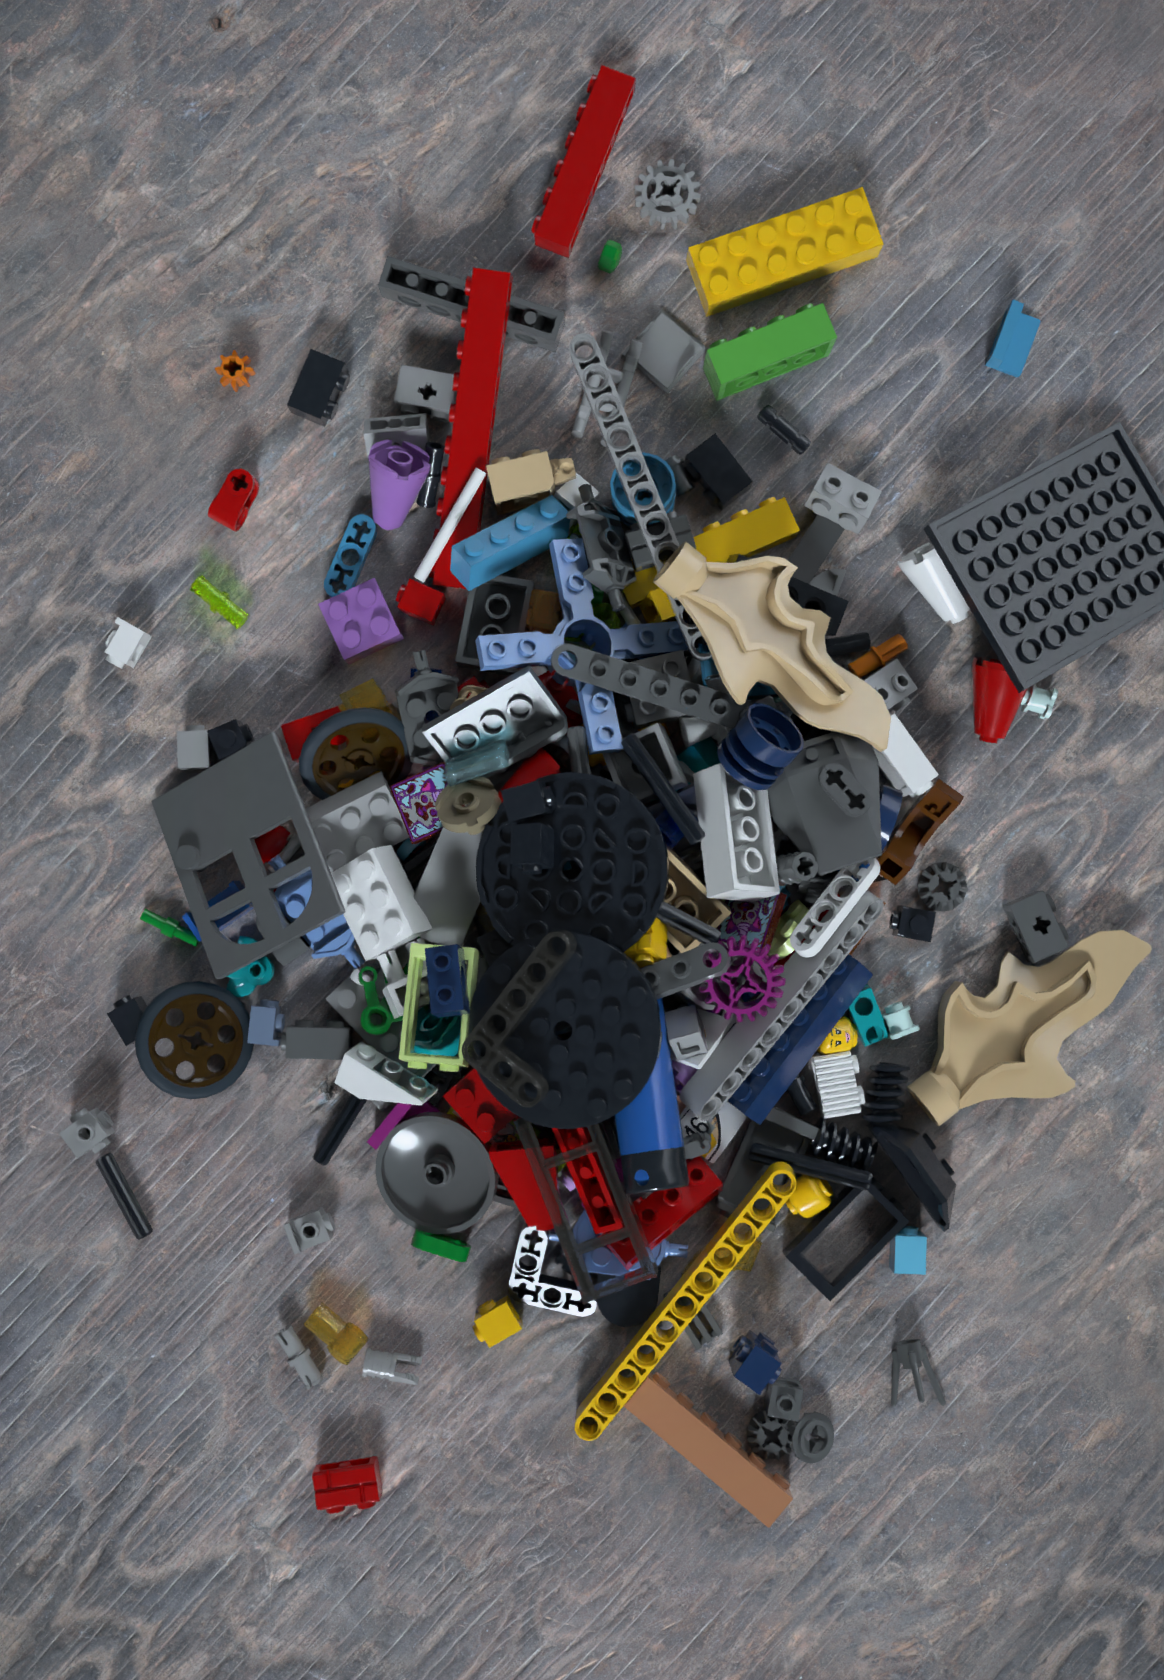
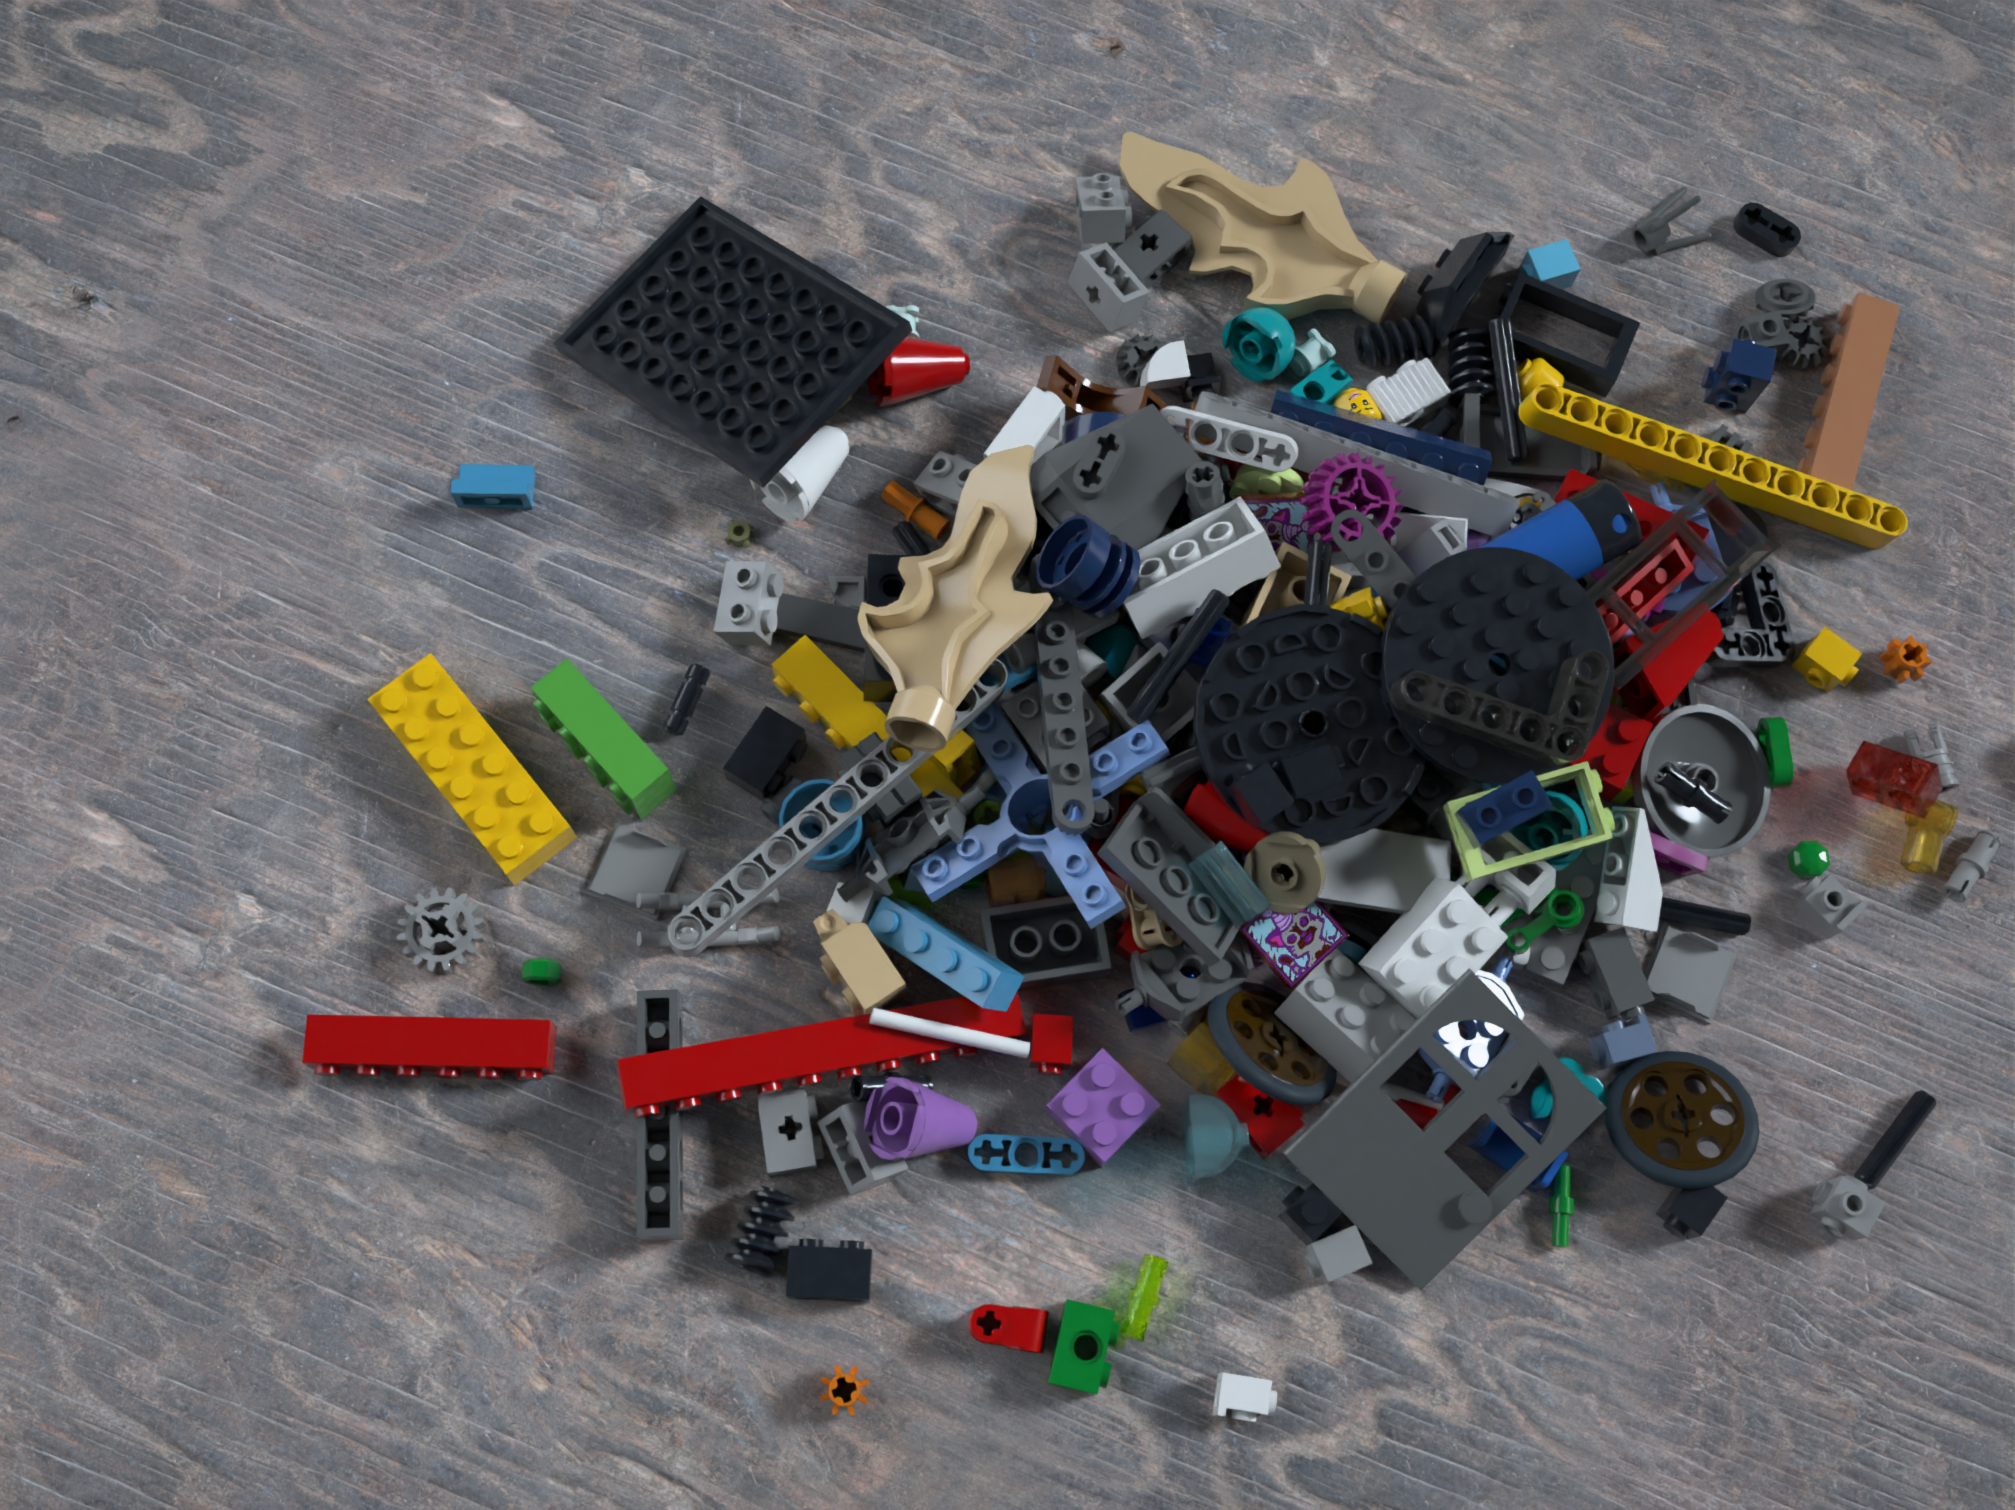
camera: 115 degrees left, 15 degrees down
none -> olive piece [724,519,755,548]
none -> black piece [724,1185,801,1279]
none -> green brick [1047,1299,1120,1395]
none -> light grey brick [1067,242,1150,332]
none -> light grey brick [1075,173,1132,244]
none -> dark grey cylinder [1086,799,1116,840]
none -> white brick [1140,340,1190,390]
none -> clear light blue brick [1180,1094,1249,1186]
none -> teal cylinder [1222,307,1296,382]
none -> light grey piece [1644,922,1737,1025]
none -> black pin [1654,762,1732,824]
none -> black beam [1733,203,1801,257]
none -> green tile [1788,841,1830,879]
none -> clear red brick [1846,740,1943,819]
none -> orange gear [1879,635,1932,684]

